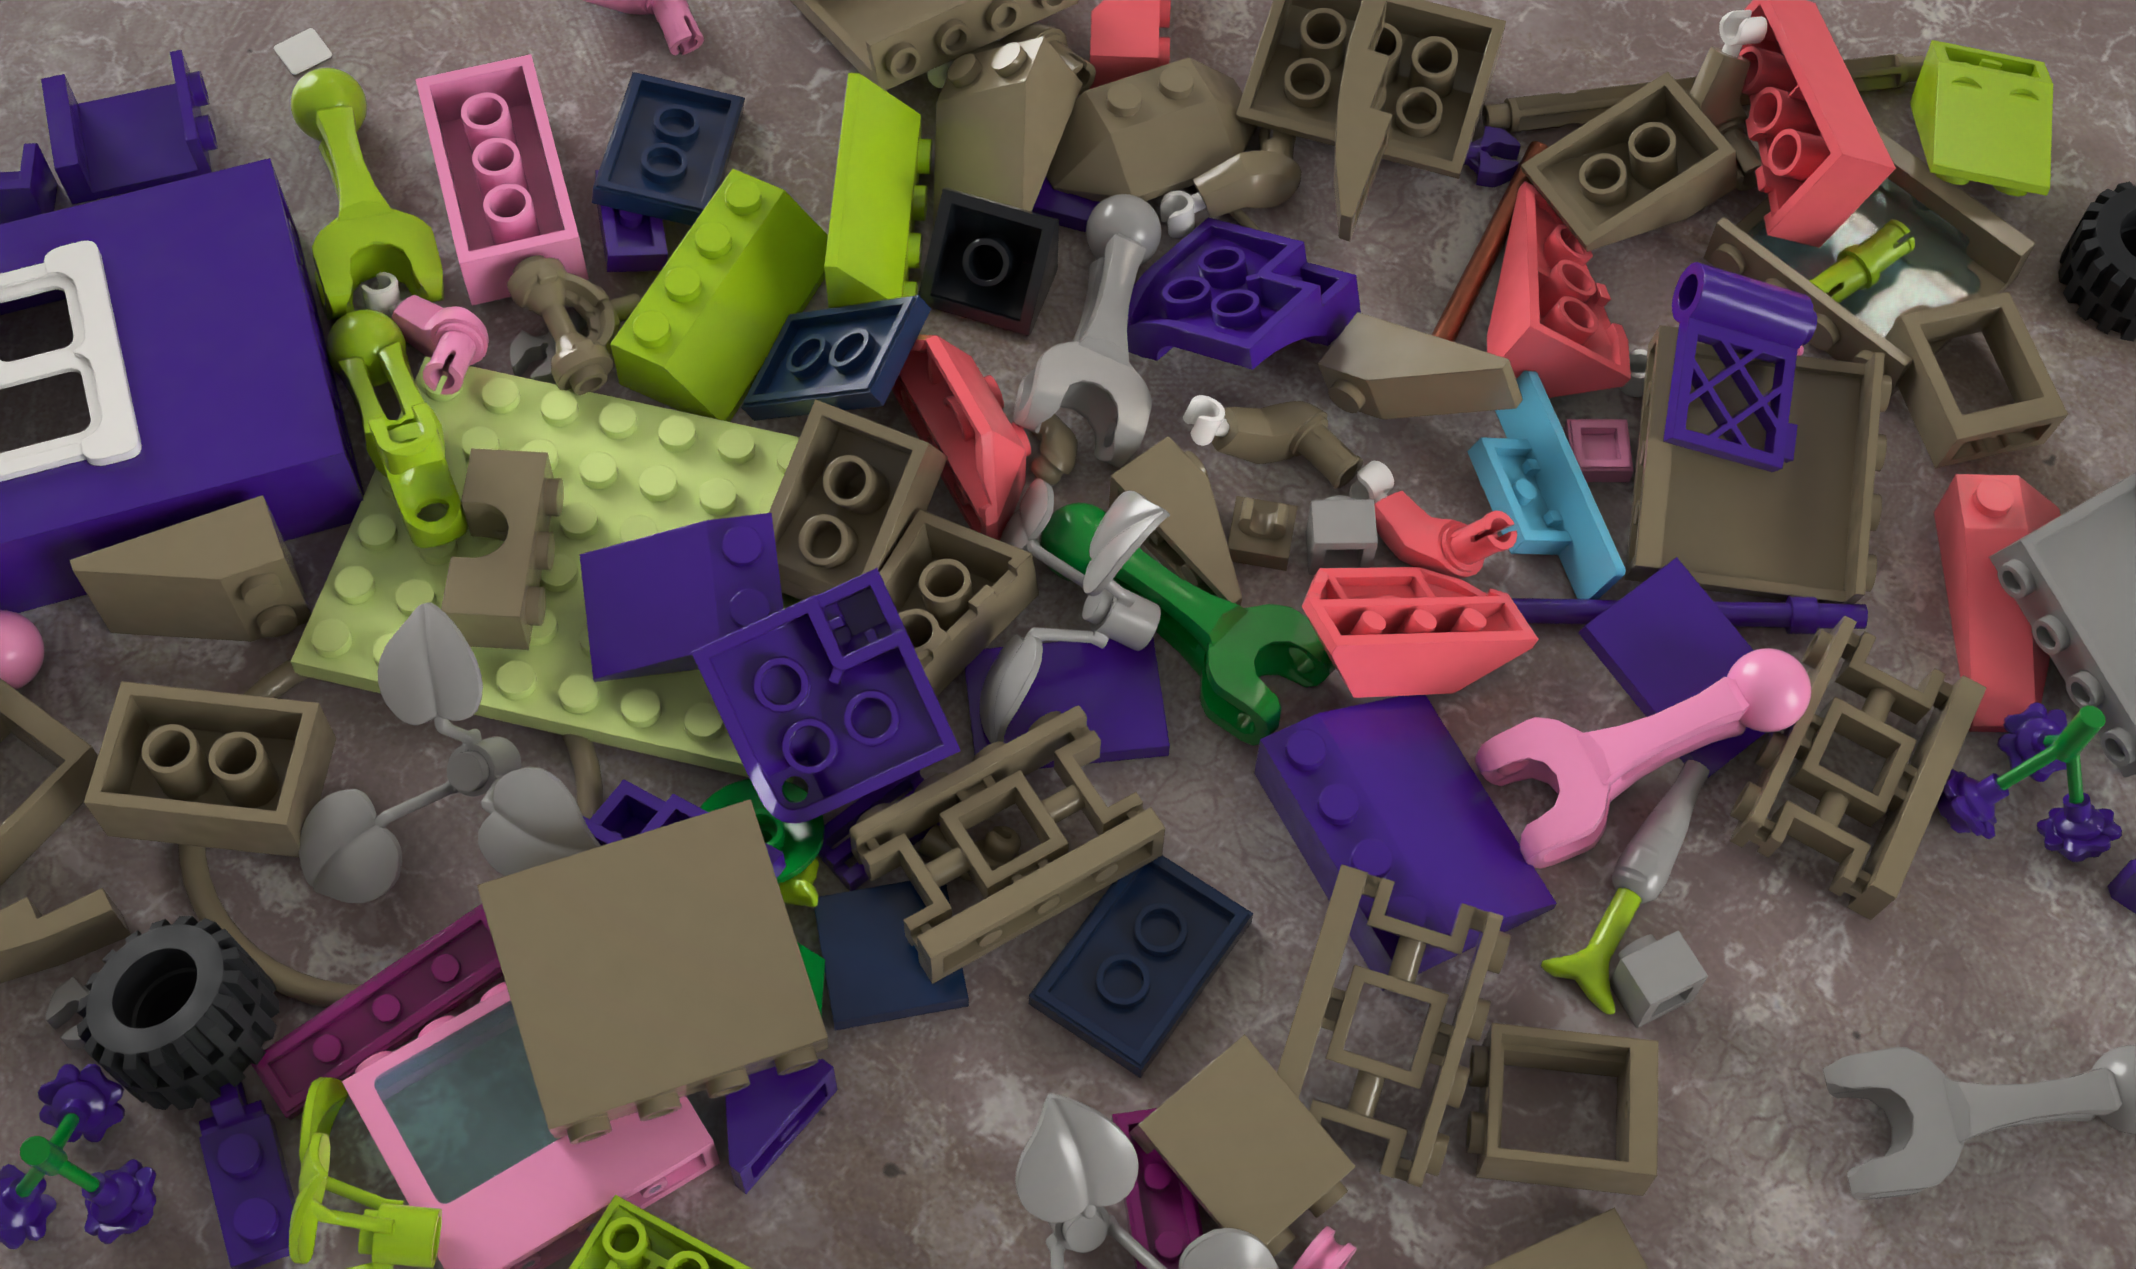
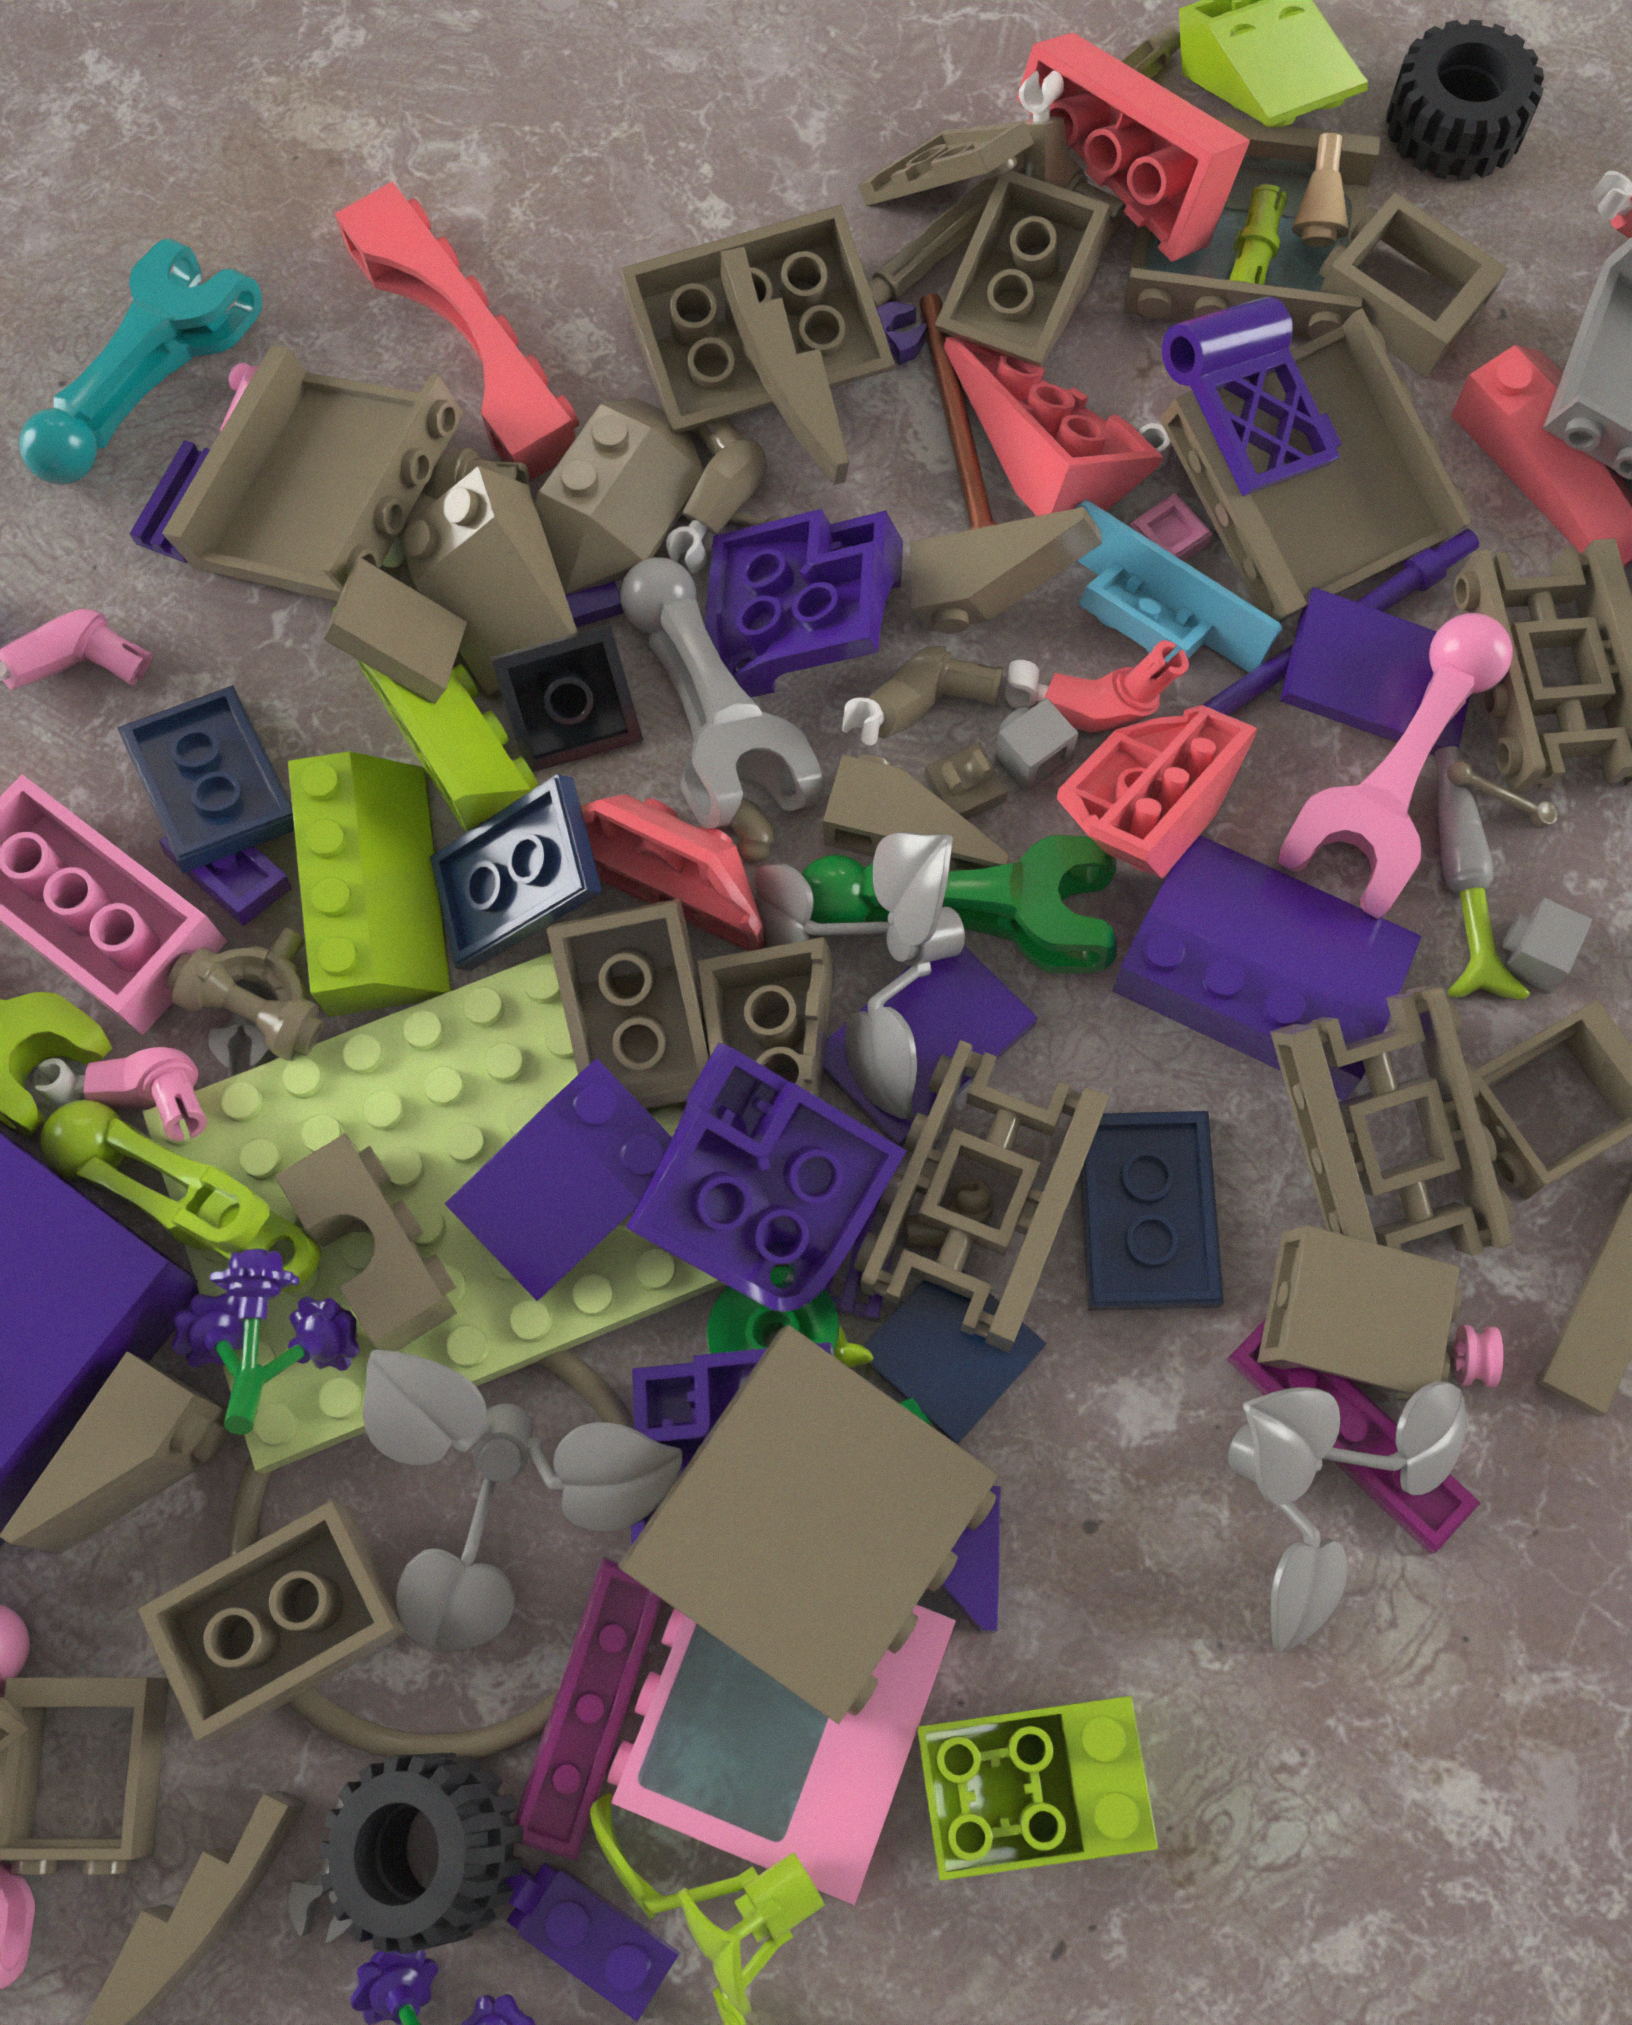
camera: 30 degrees left, 10 degrees up
none -> dark purple plant [171,1249,360,1435]
none -> dark tan tile [323,557,467,704]
none -> dark tan wing [858,121,1034,206]
none -> tan cone [1291,133,1349,248]
none -> dark tan hinge [1447,761,1557,828]

